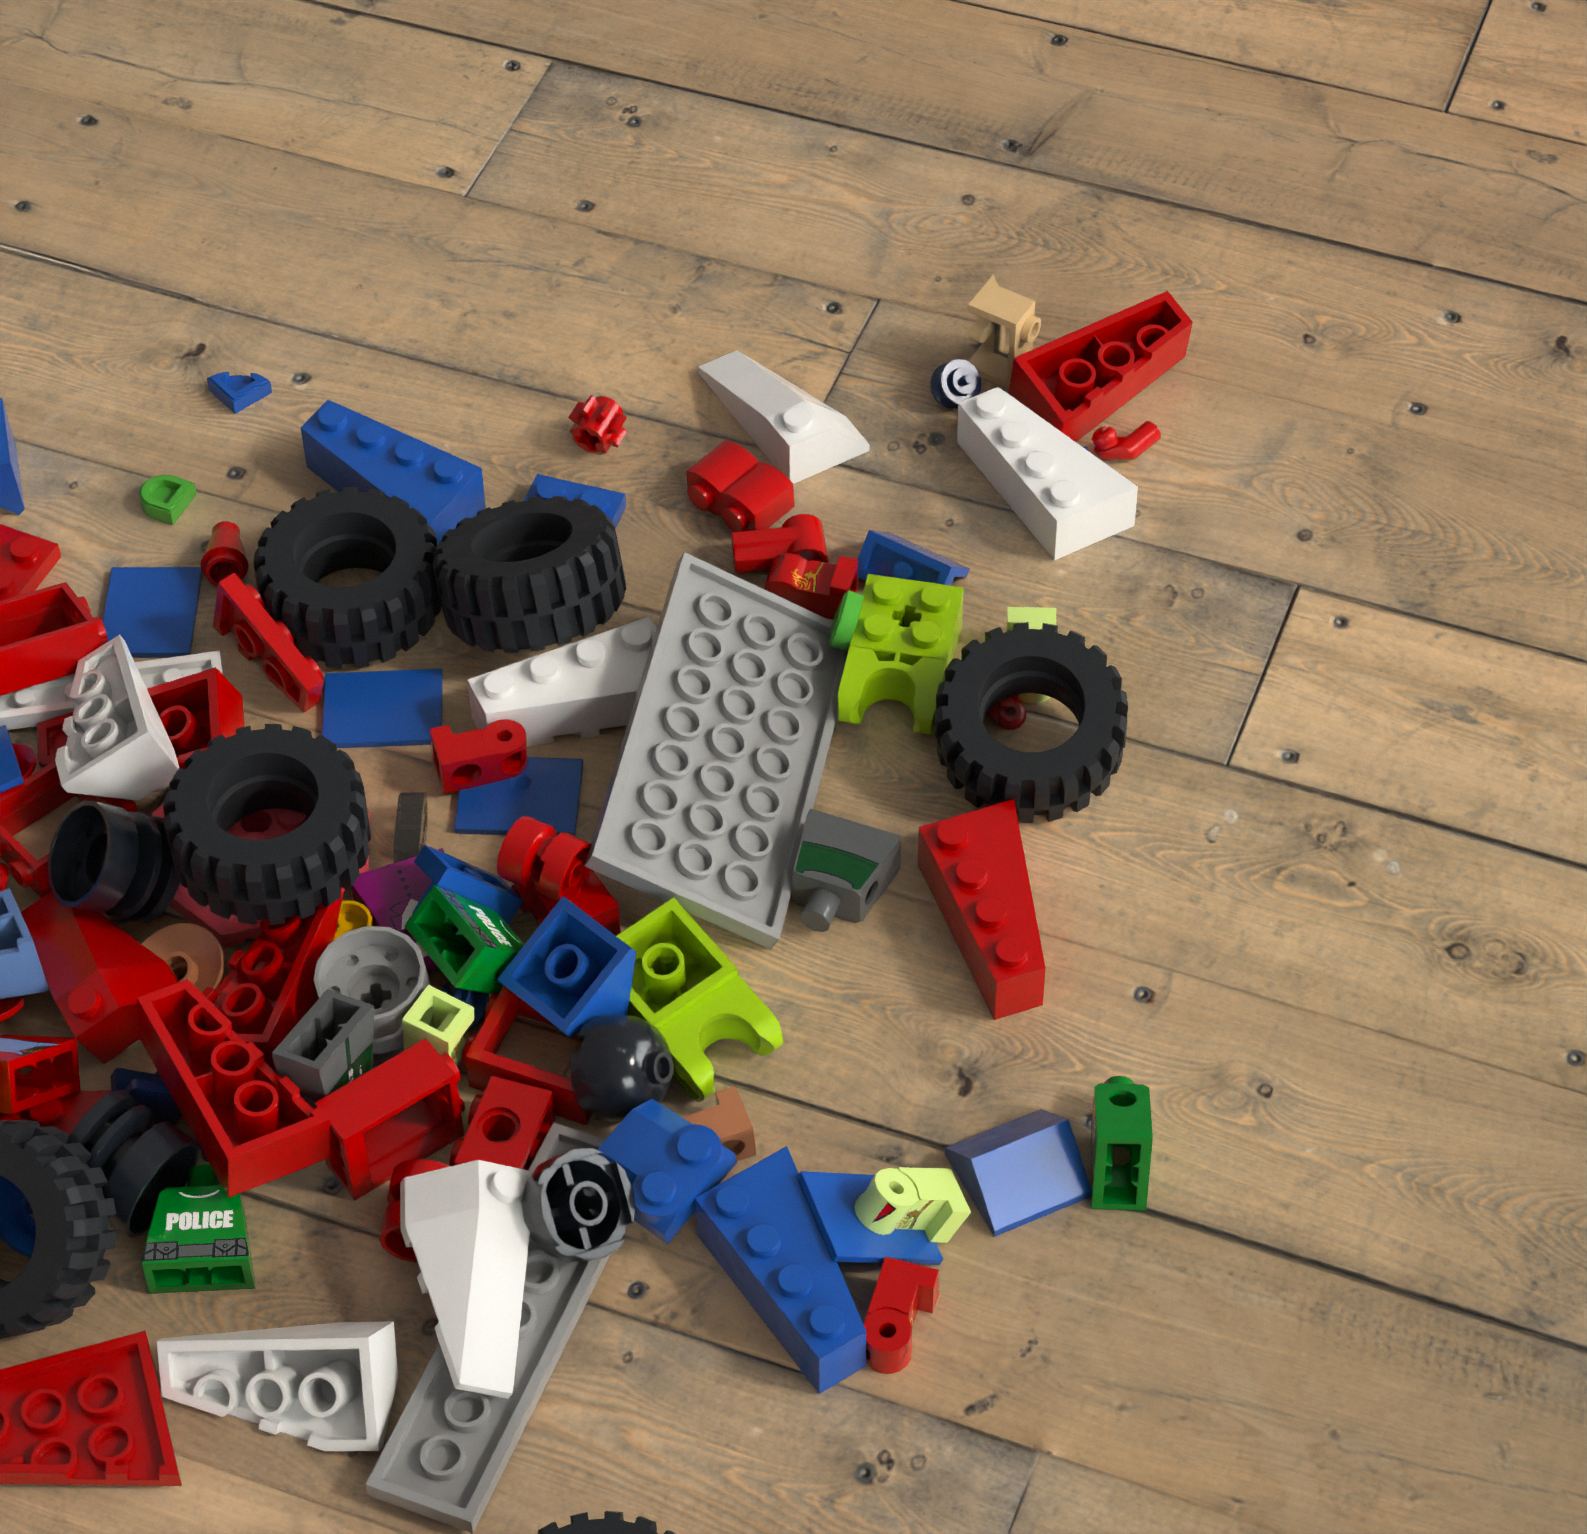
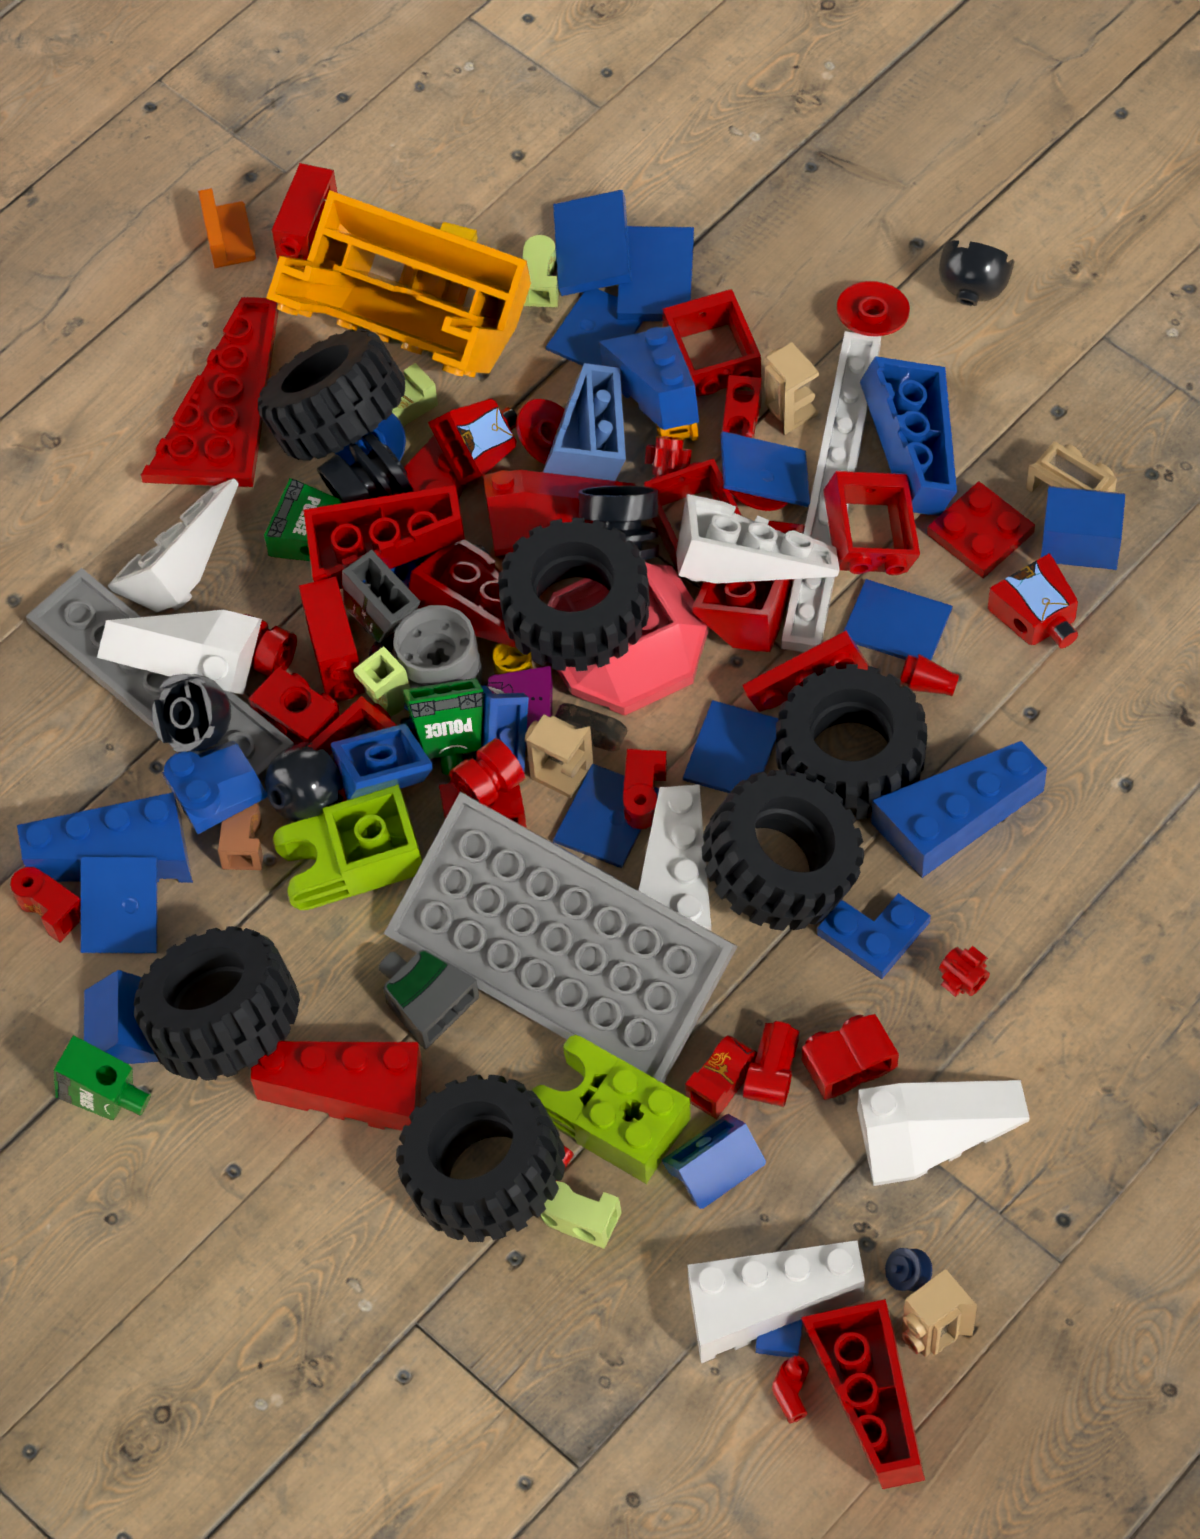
camera: 115 degrees right, 10 degrees up
bright green tile [139,475,197,525] -> none
blue tile [207,372,272,414] -> none
bright green tile [828,590,864,651] -> none
yellowish green leg [854,1167,971,1243] -> none
none -> black tyre [133,926,300,1081]
none -> tan window [525,714,594,799]
none -> red torso [988,553,1078,649]

